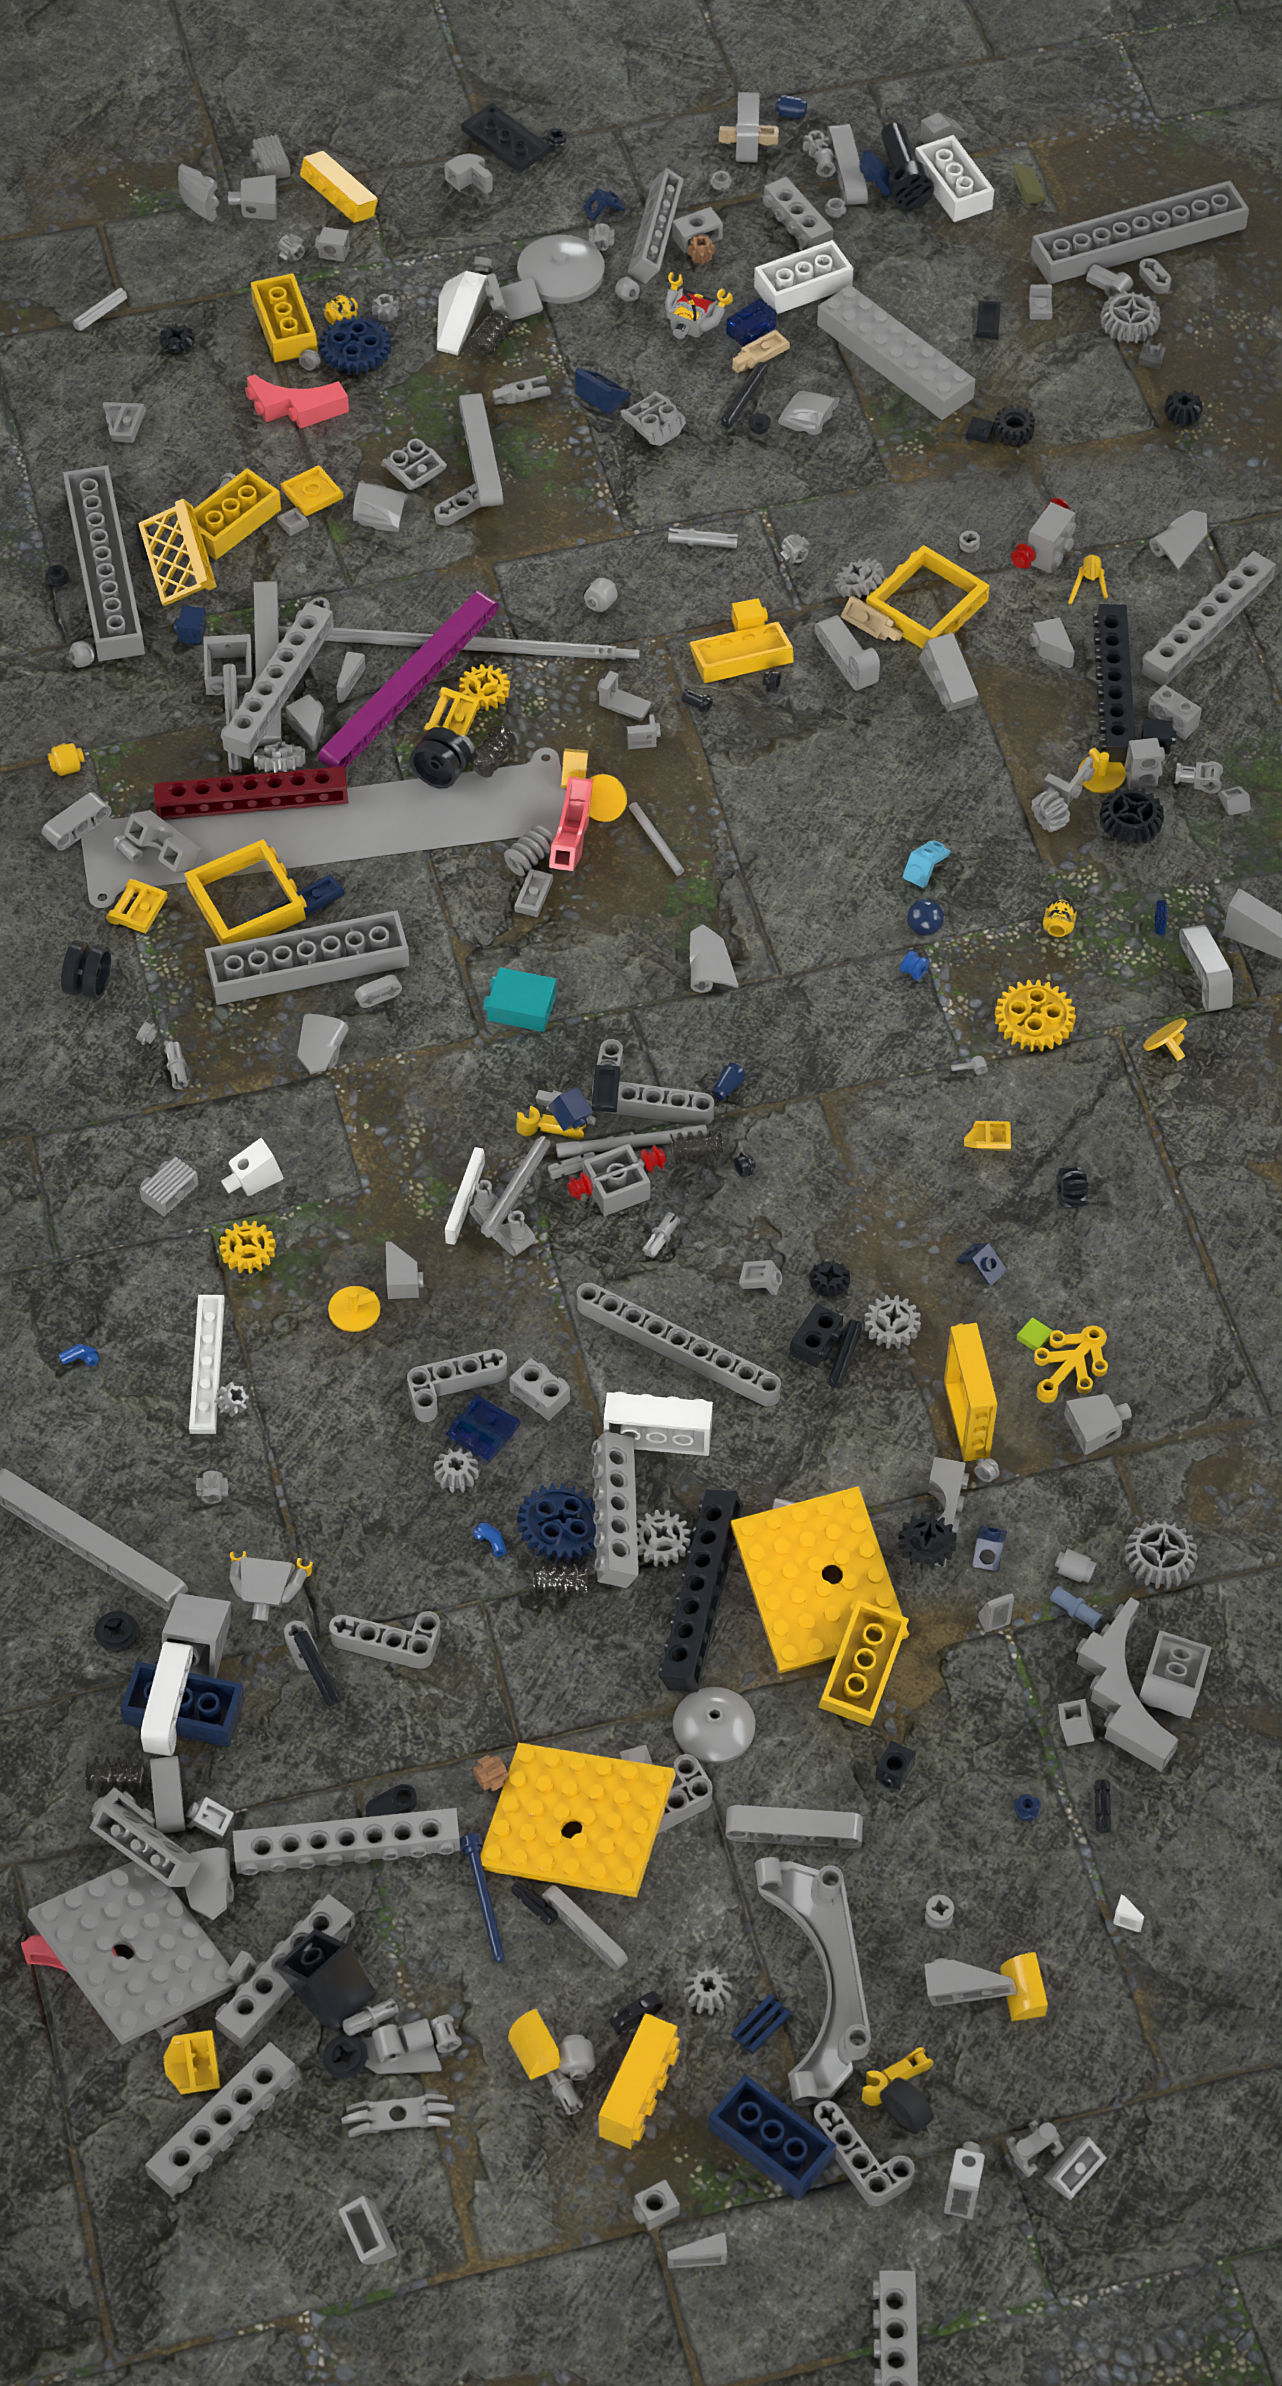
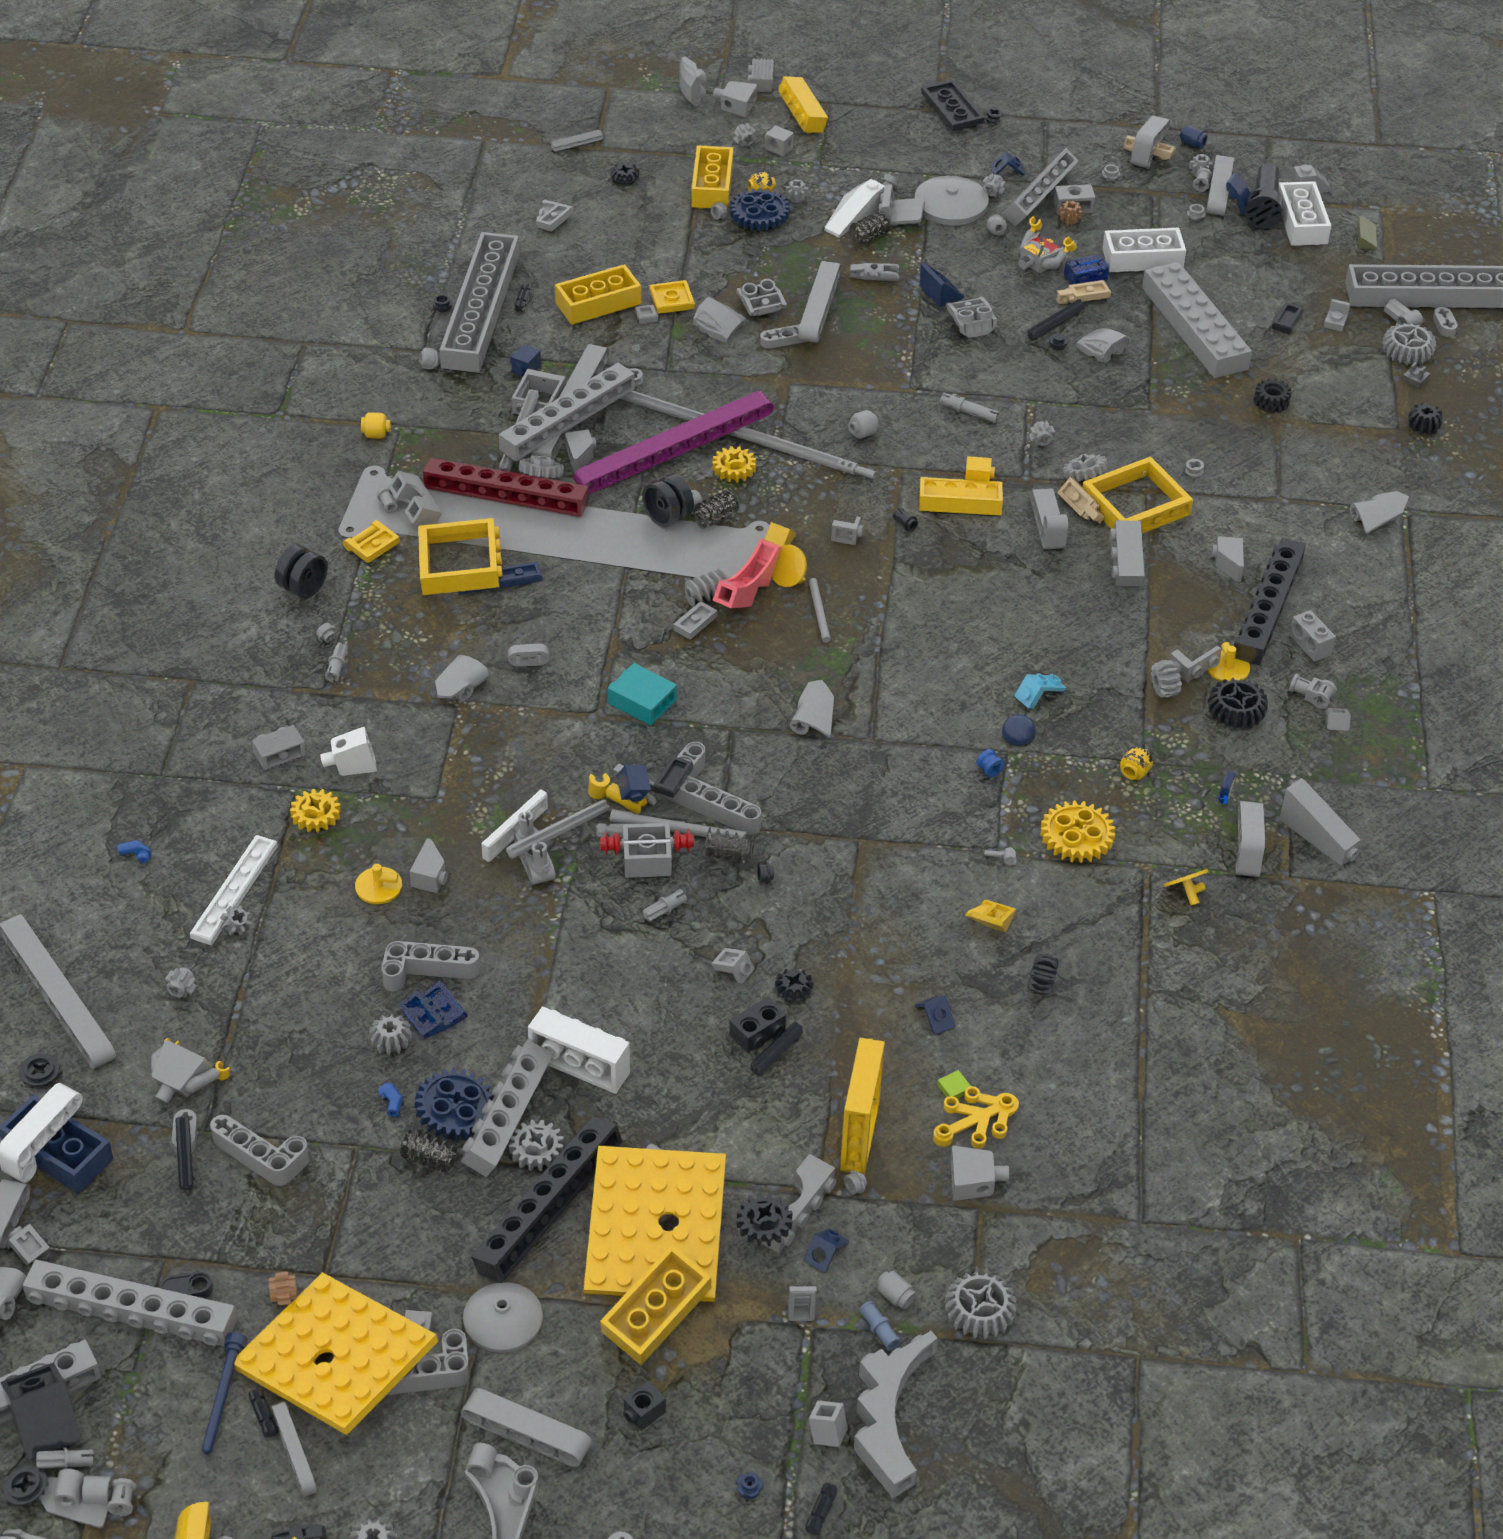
camera: 20 degrees right, 10 degrees down
light grey beam [42,792,111,851] -> none
yellow fence [138,499,217,606] -> none
light grey slope [162,1593,231,1678] -> none
light grey brick [205,910,409,1005] -> none
coral arch [245,375,349,429] -> none
light grey slope [336,652,366,703] -> none
yellow plate [423,687,480,736] -> none
light grey brick [445,154,493,194] -> none
light grey brick [509,1358,570,1421] -> none
light grey beam [577,1283,781,1407] -> none
light grey bracket [597,671,651,721] -> none
dark blue cone [712,1062,746,1100] -> none
light grey brick [763,177,833,249] -> none
black plate [763,668,781,691] -> none
light grey gear [864,1295,921,1349] -> none
black plate [966,416,994,444] -> none
light grey brick [1011,498,1076,573] -> none
yellow plant [1068,555,1108,605] -> none
light grey brick [1125,738,1165,789] -> none
light grey slope [1138,1630,1212,1718] -> none
black brick [1141,719,1176,754] -> none
light grey brick [1142,551,1276,686] -> none

